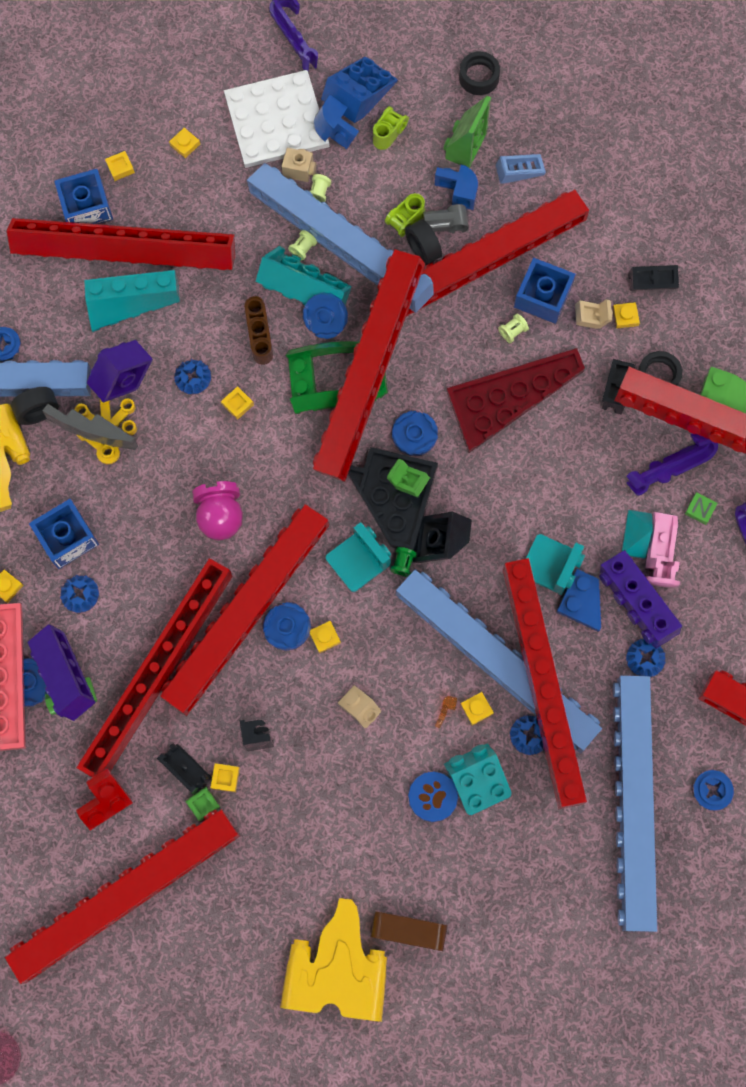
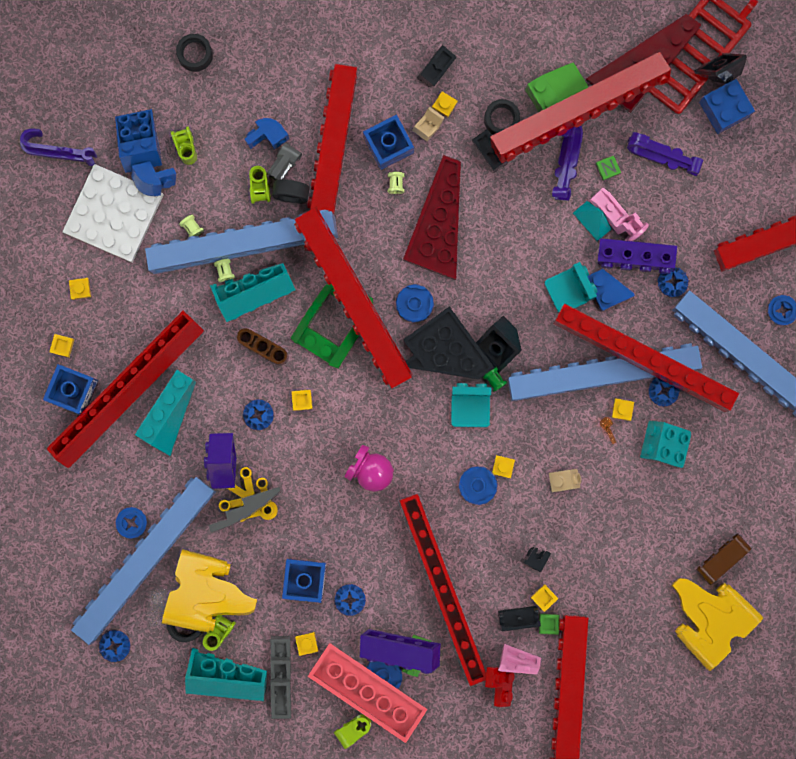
camera: 55 degrees left, 10 degrees up
black tyre [11,387,59,425] -> none
red brick [160,504,329,717] -> none
tan brick [282,148,316,182] -> none
blue tile [303,292,348,339] -> none
bright green bracket [387,459,430,497] -> none
blue tile [408,772,458,822] -> none
bright green slope [443,96,491,168] -> none
medium blue slope [495,154,546,184] -> none
none -> bright pink wing [498,644,541,674]

